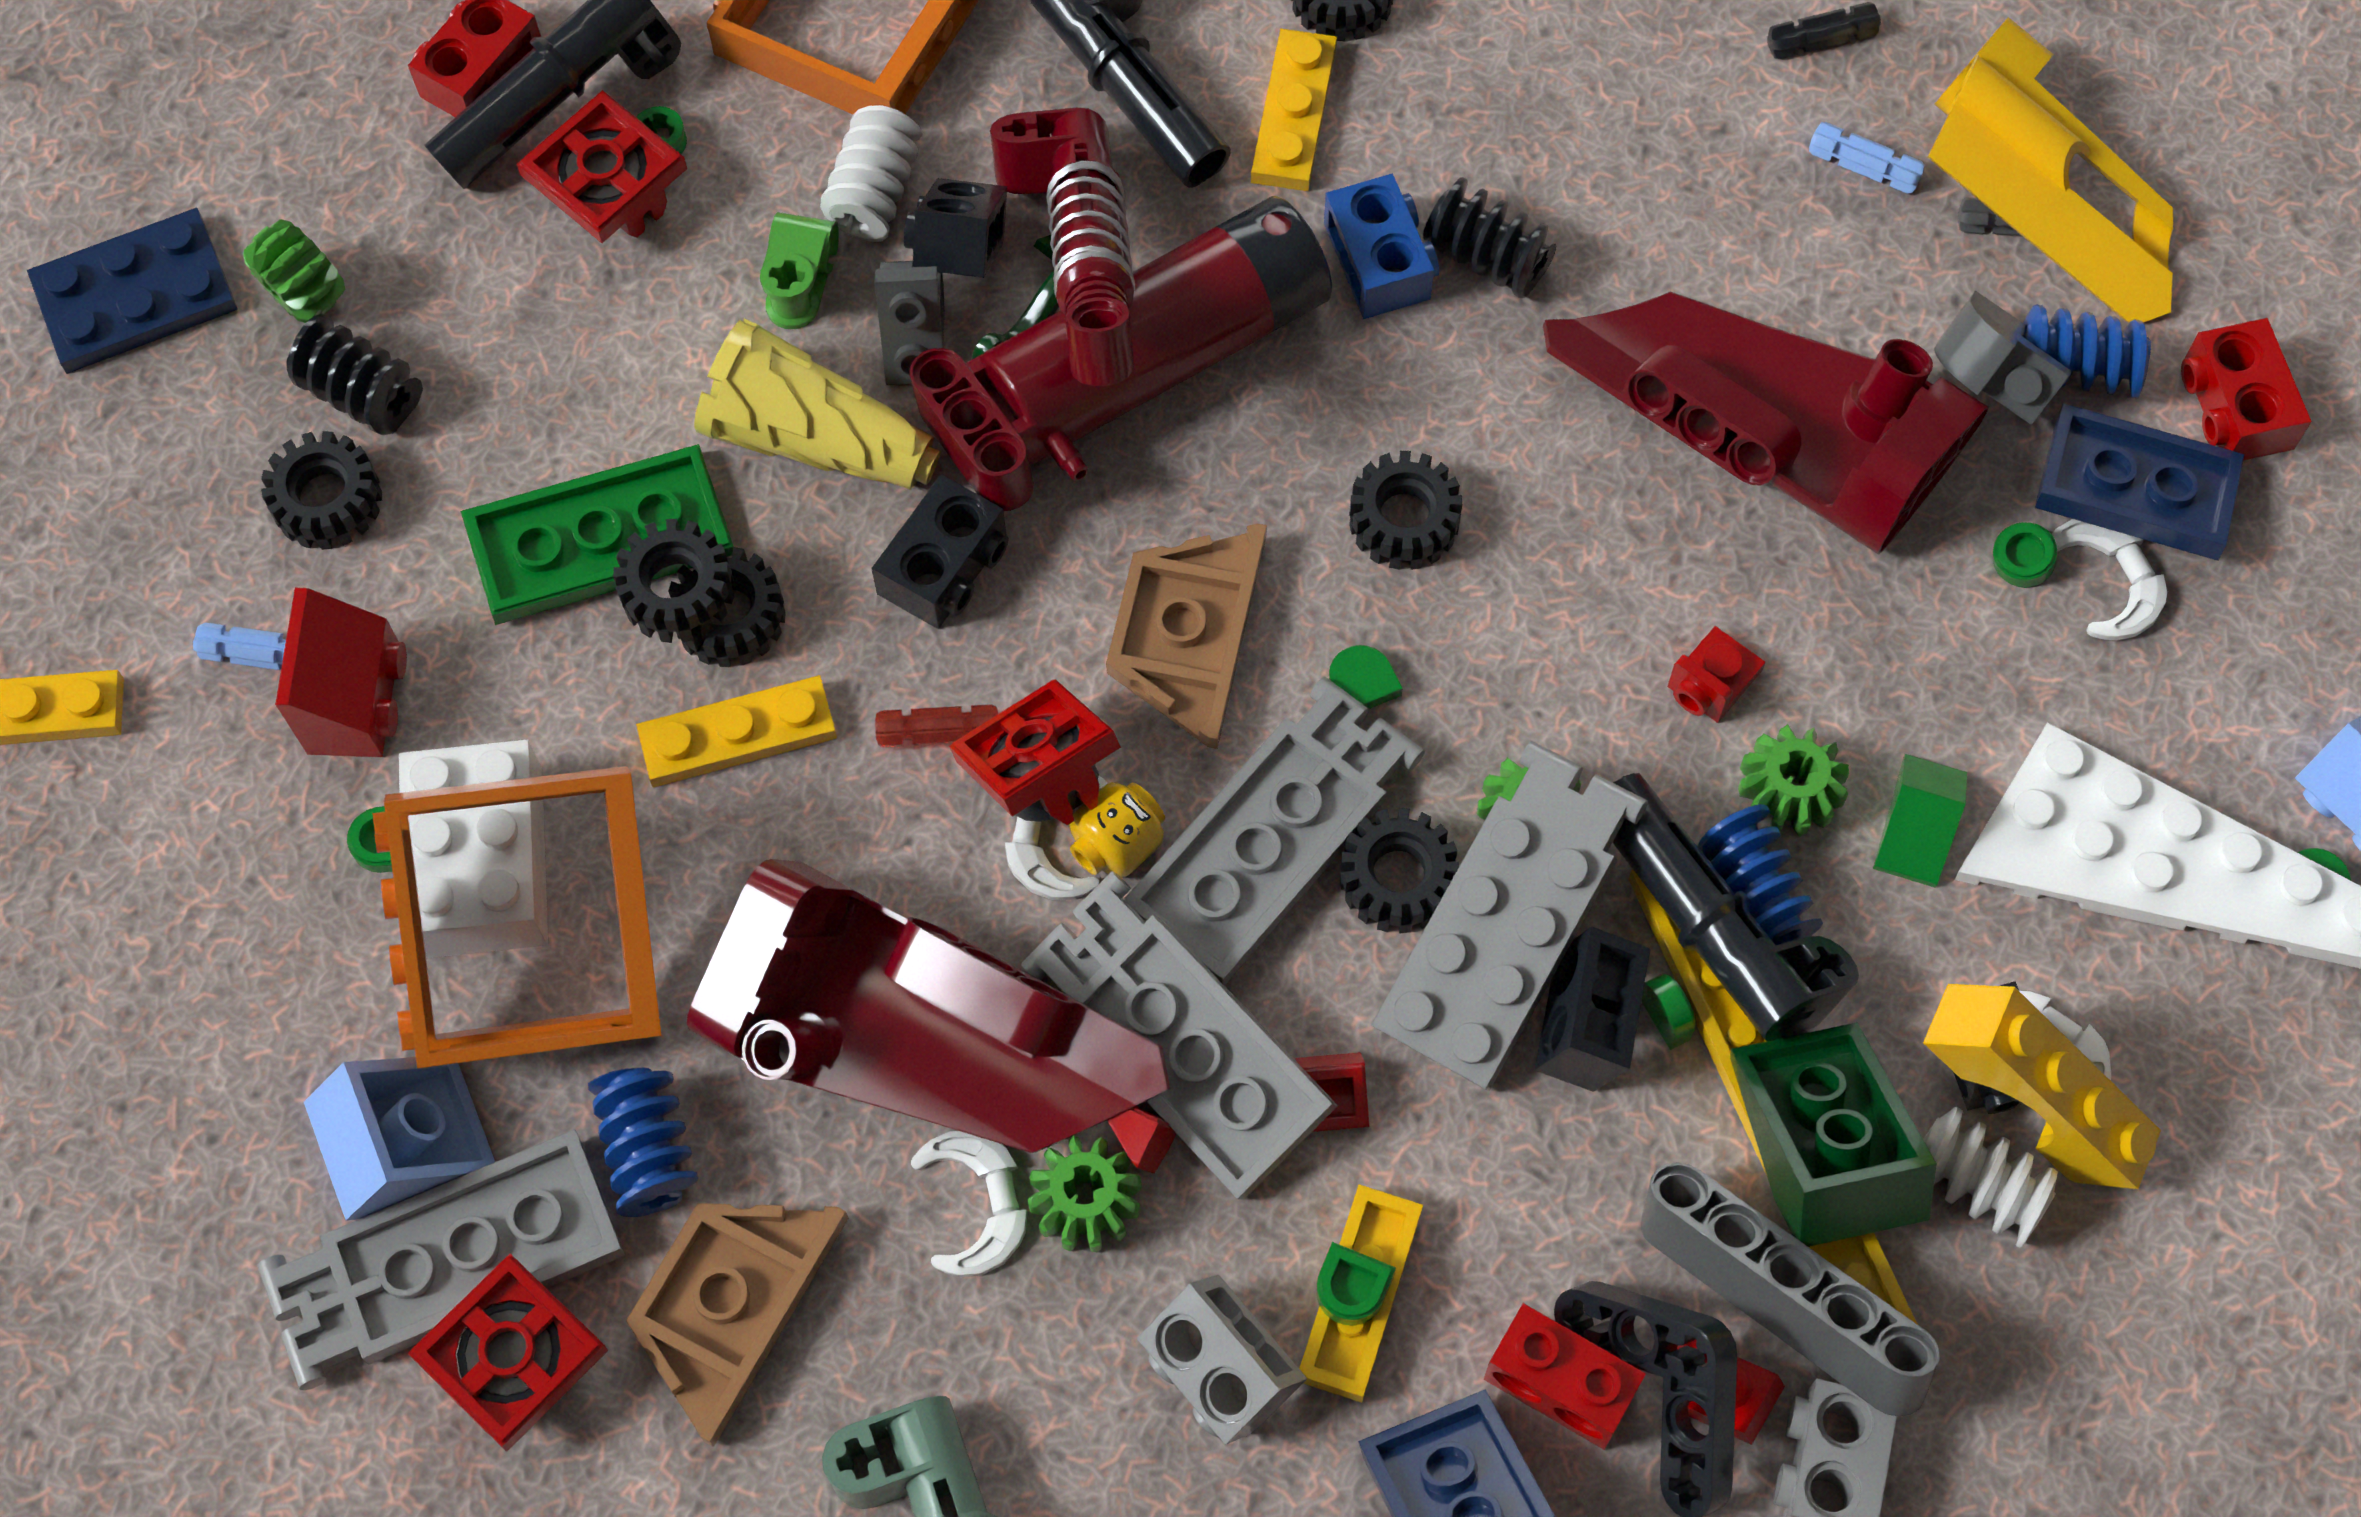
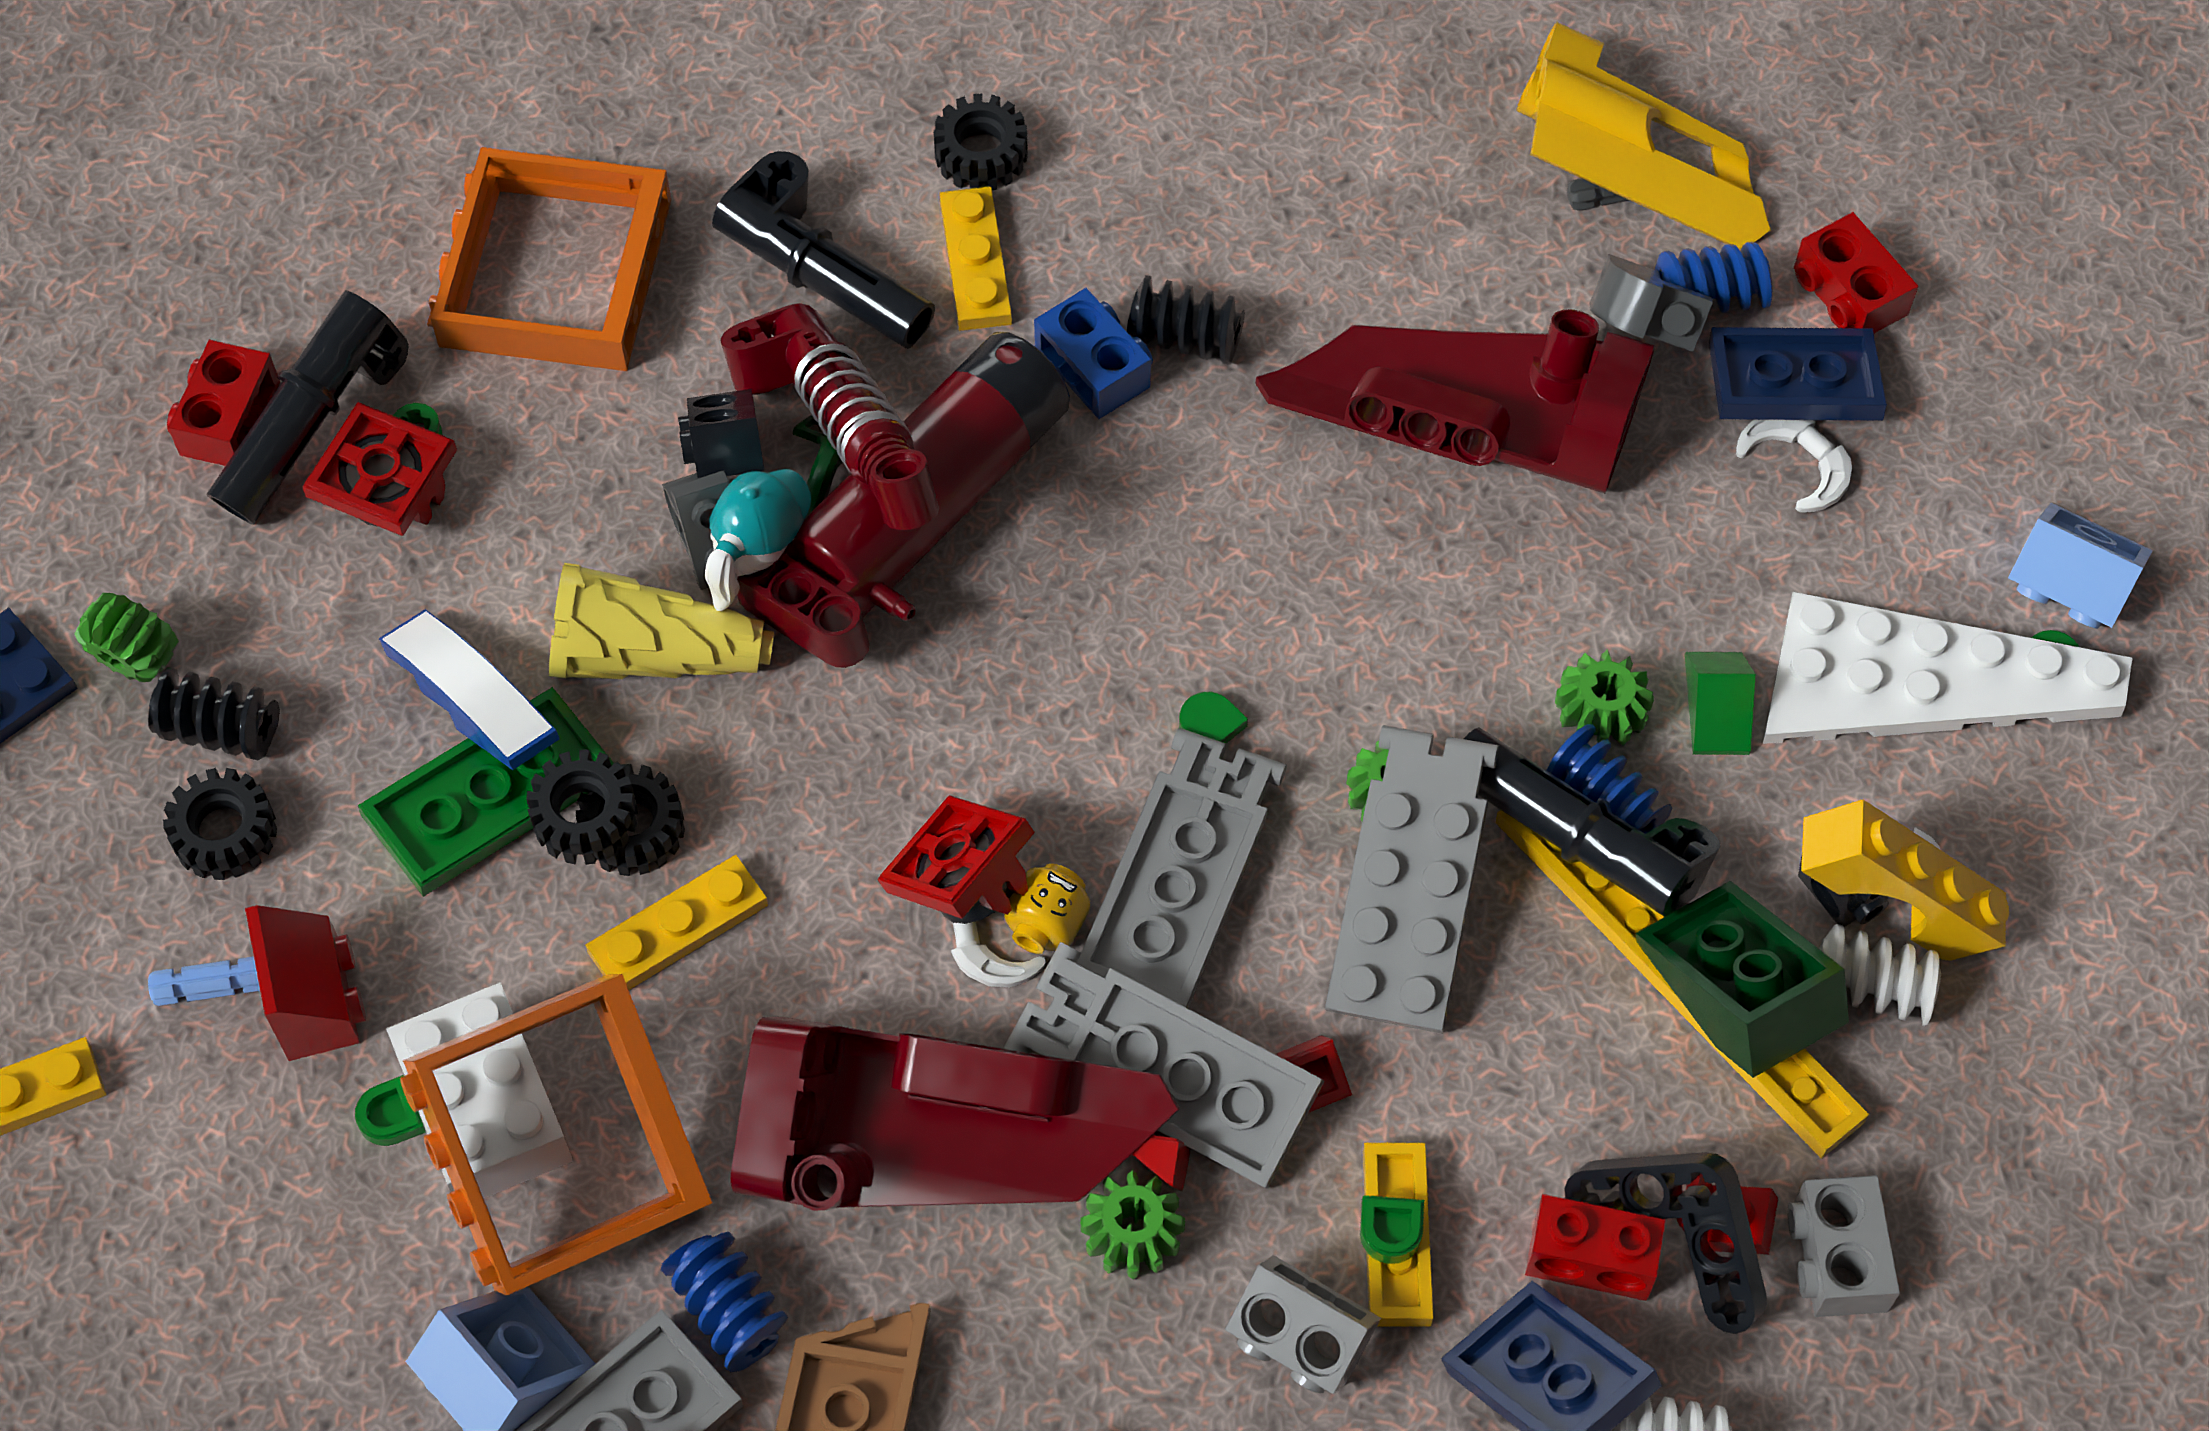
camera: 20 degrees left, 5 degrees down
bright green piece [760,212,839,329] -> none
white piece [820,105,923,242] -> none
black brick [871,474,1009,629] -> none
clear red axle [875,704,999,748] -> none
white piece [911,1131,1028,1277] -> none
medium nougat wing [1106,524,1267,749] -> none
black tyre [1340,808,1459,934] -> none
black tyre [1349,451,1462,570] -> none
black brick [1534,927,1650,1092] -> none
dark grey beam [1641,1162,1940,1417] -> none
green tile [1642,973,1696,1050] -> none
red bracket [1667,626,1766,723] -> none
black axle [1767,2,1881,59] -> none
light blue axle [1809,122,1925,194] -> none
green tile [1993,522,2057,588] -> none
none -> white slope [379,609,560,770]
none -> teal hair [705,469,811,611]

